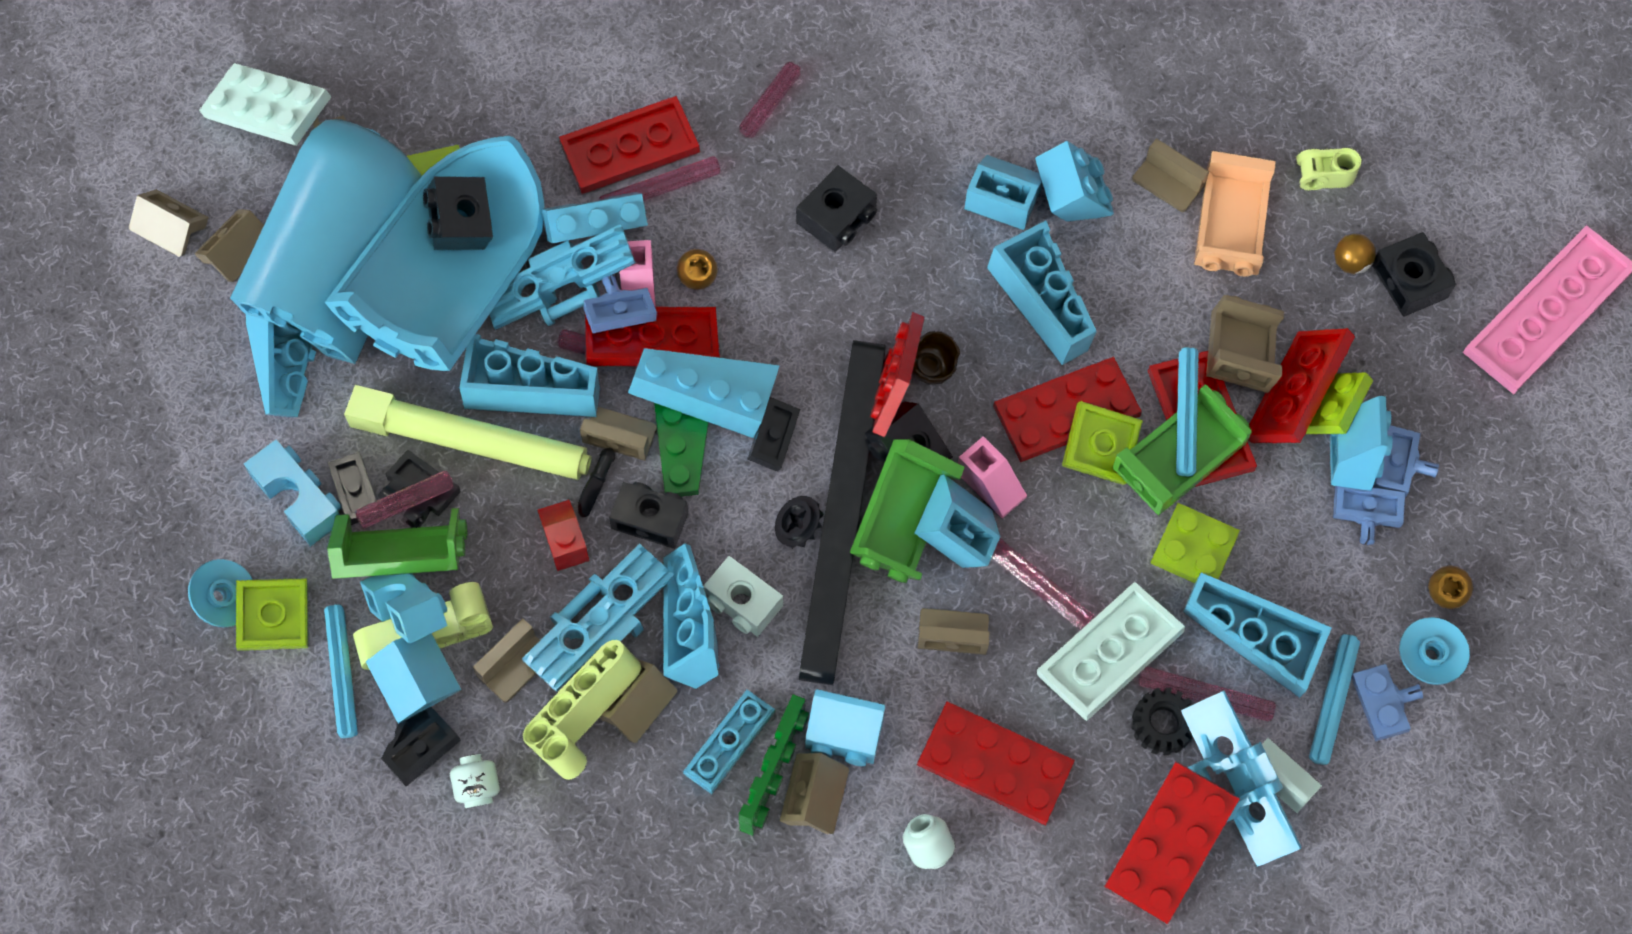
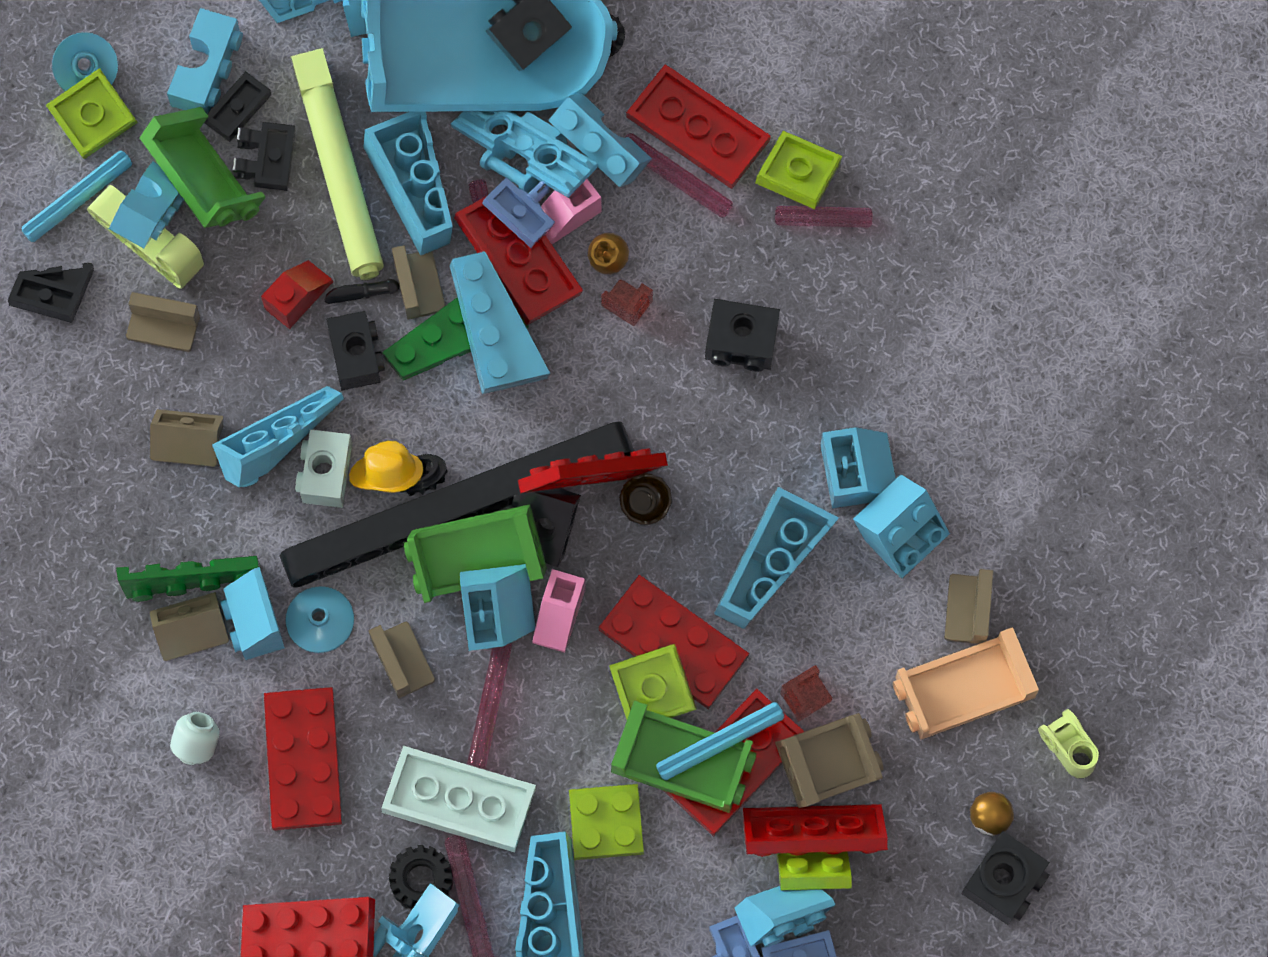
camera: 60 degrees right, 5 degrees up
clear pink axle [355,471,453,528] -> none
medium azure slope [365,633,461,724] -> none
light aqua head [450,754,500,808] -> none
medium azure piece [522,544,674,692] -> none
yellowish green beam [523,640,641,779] -> none
medium azure tile [683,690,775,794] -> none
black plate [747,397,801,472] -> none
none -> medium azure dish [286,586,354,653]
none -> yellow piece [349,441,423,493]
none -> clear red panel [601,280,653,326]
none -> lime plate [755,130,842,210]
none -> clear red panel [780,665,832,722]

